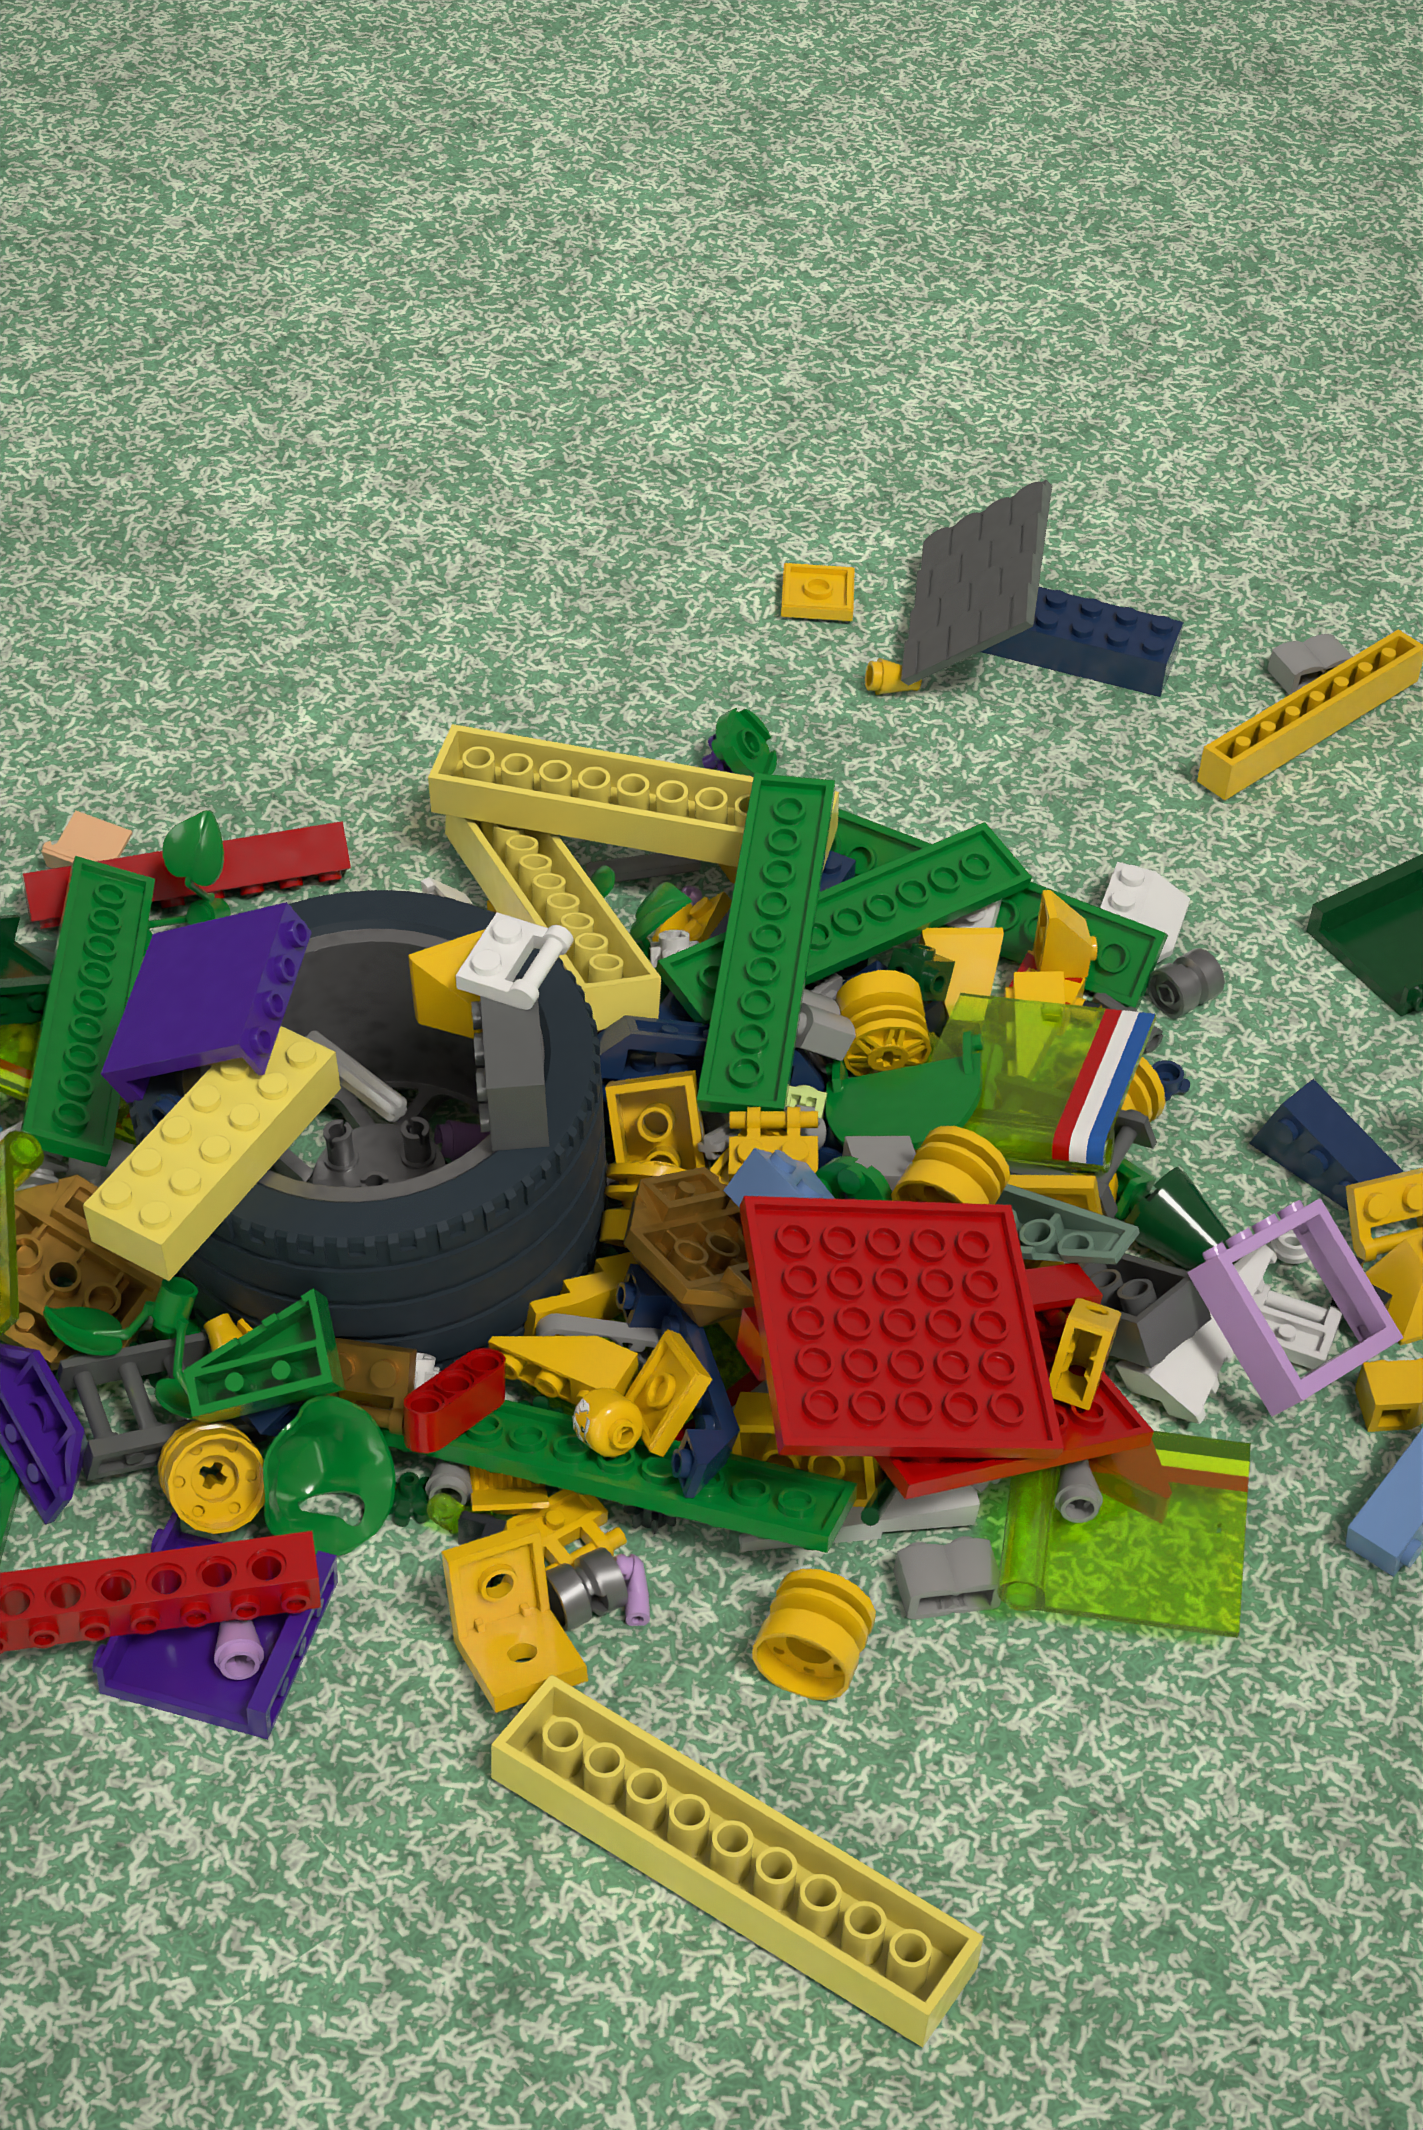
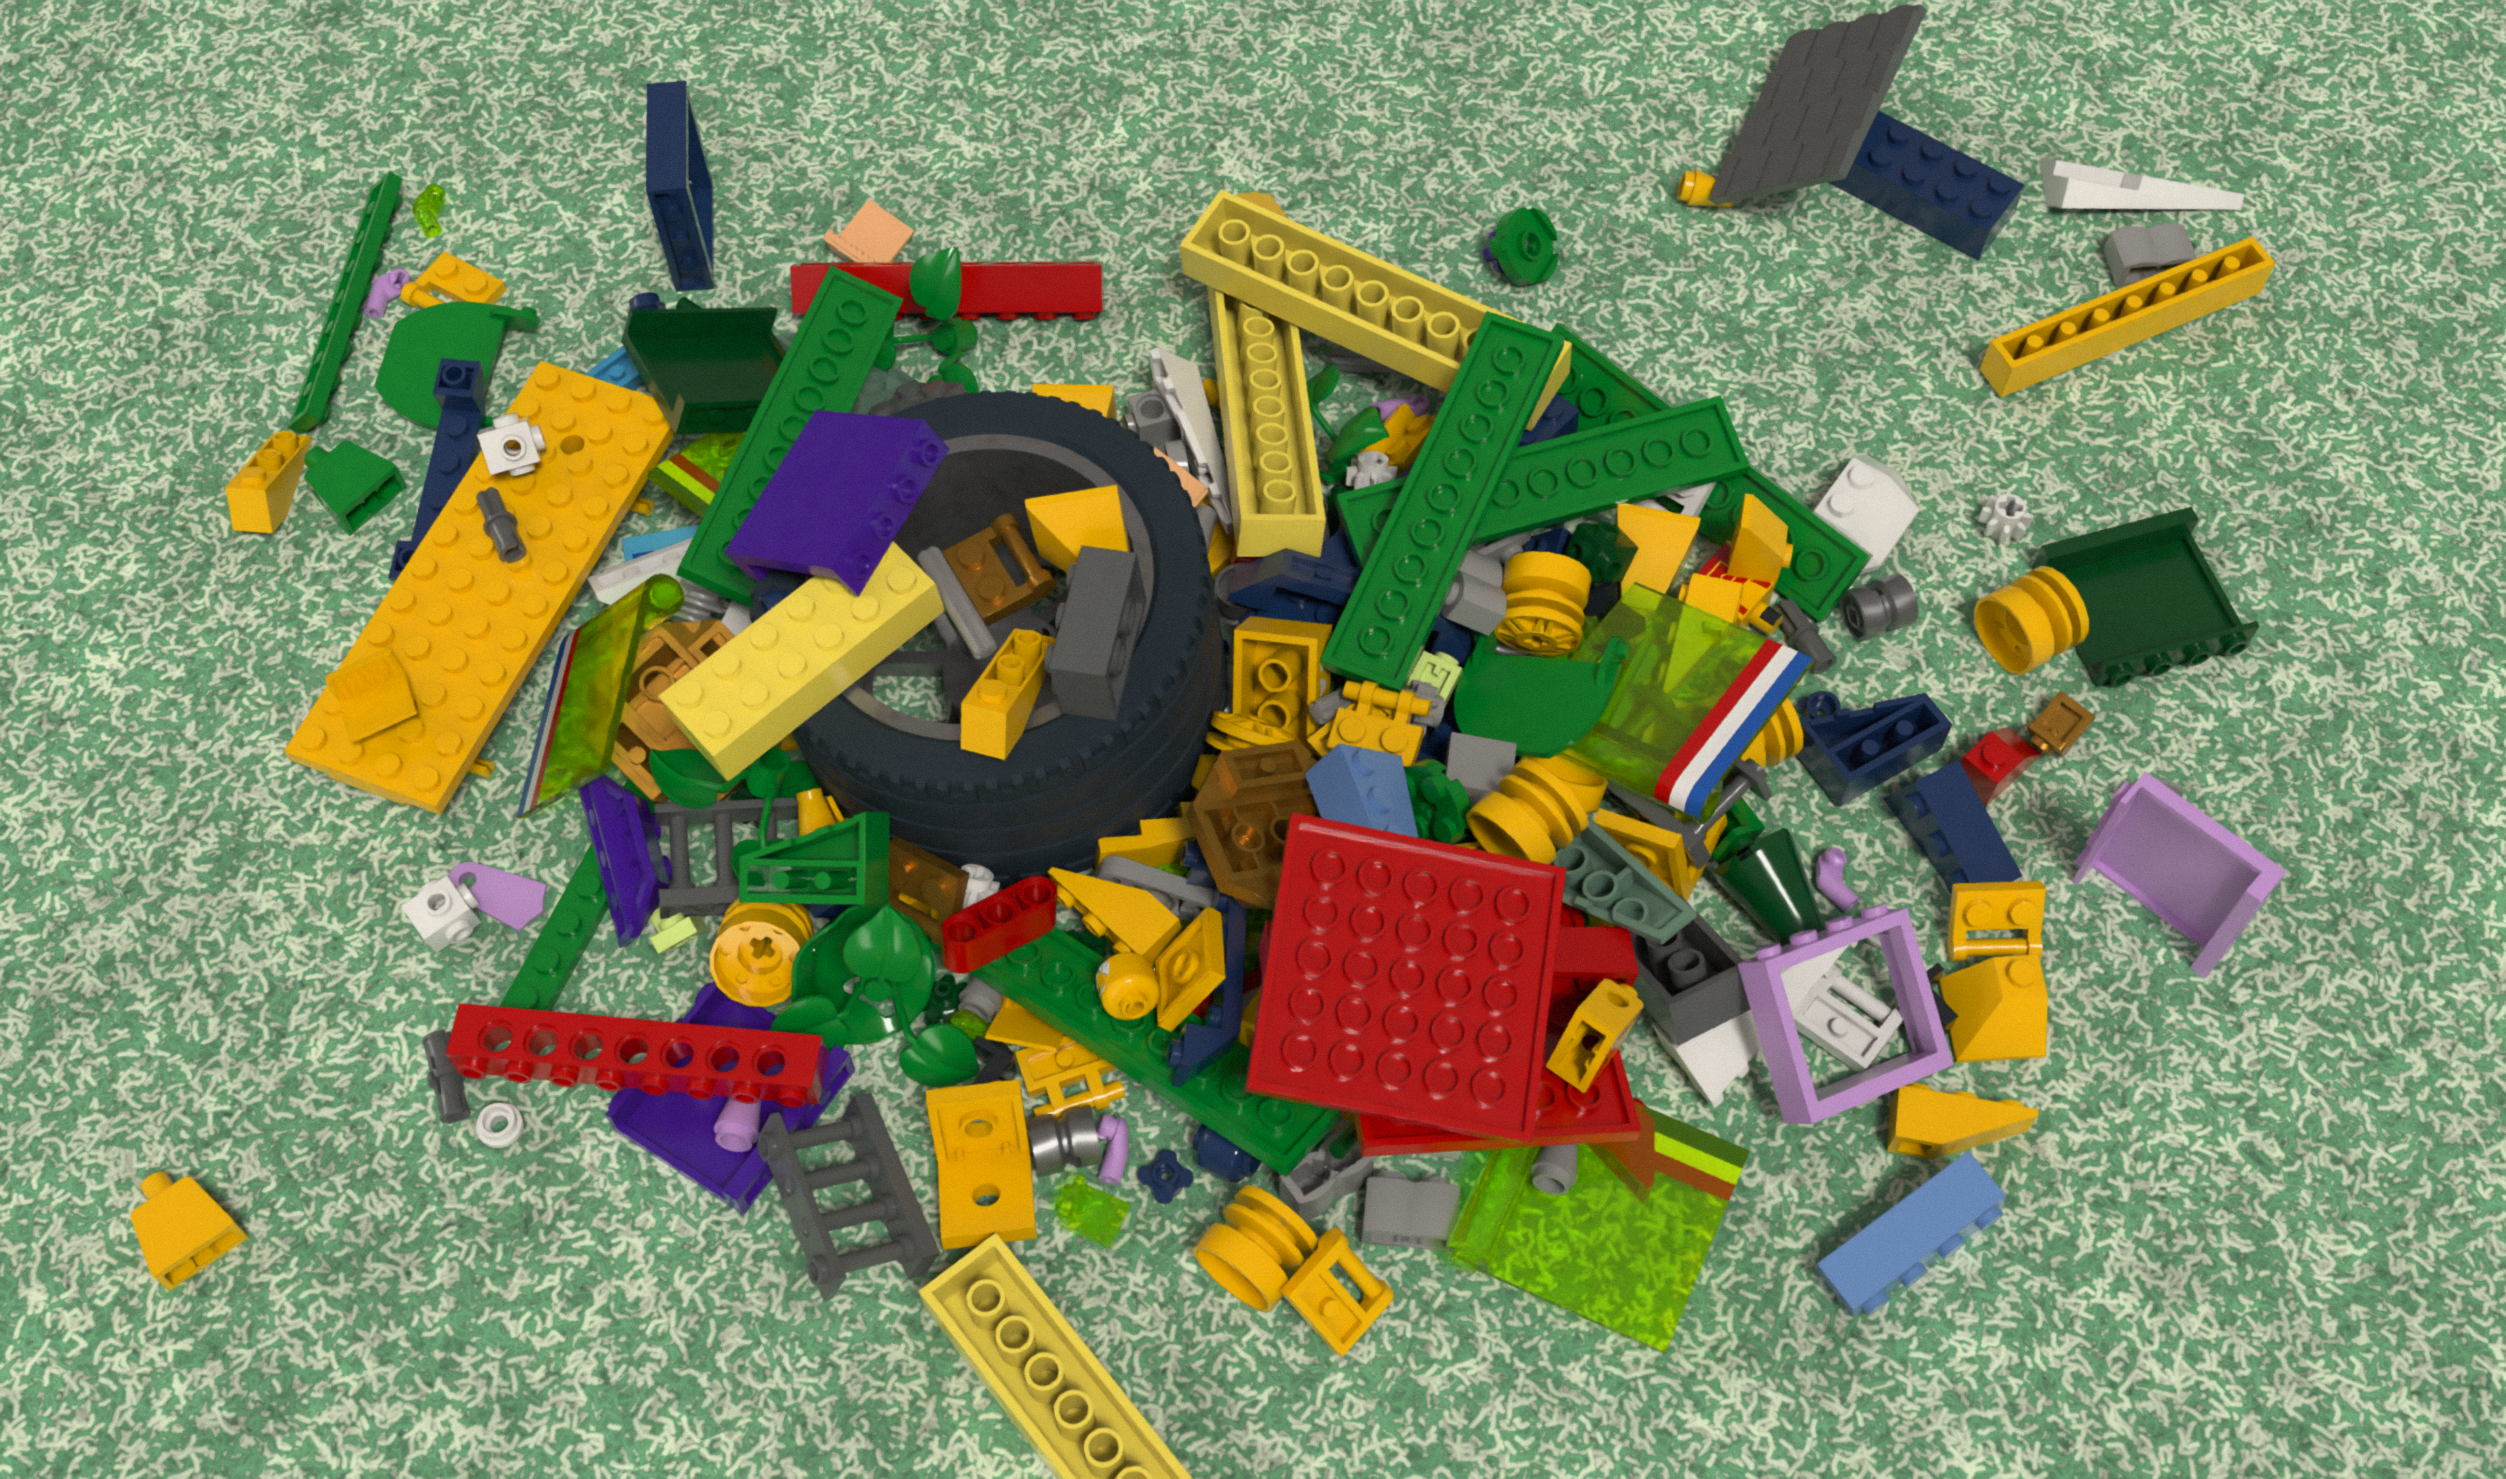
camera: 20 degrees right, 15 degrees up
white plate [456,912,574,1010] -> none
yellow plate [781,563,855,621] -> none
none -> yellowish green bracket [650,907,709,954]
none -> dark grey fence [757,1093,940,1301]
none -> green plant [770,903,980,1087]
none -> pearl gold plate [942,513,1056,627]
none -> yellow slope [961,628,1057,760]
none -> clear neon green bracket [1055,1174,1131,1250]
none -> dark blue plate [1138,1150,1194,1204]
none -> dark blue head [1193,1124,1261,1183]
none -> light grey brick [1279,1128,1375,1221]
none -> yellow plate [1279,1228,1394,1357]
none -> dark blue wedge [1797,693,1952,807]
none -> lavender arm [1815,847,1860,913]
none -> red slope [1961,727,2041,808]
none -> yellow wheel [1974,566,2089,676]
none -> white gear [1978,492,2034,544]
none -> pearl gold bracket [2027,691,2096,757]
none -> white wedge [2040,157,2245,210]

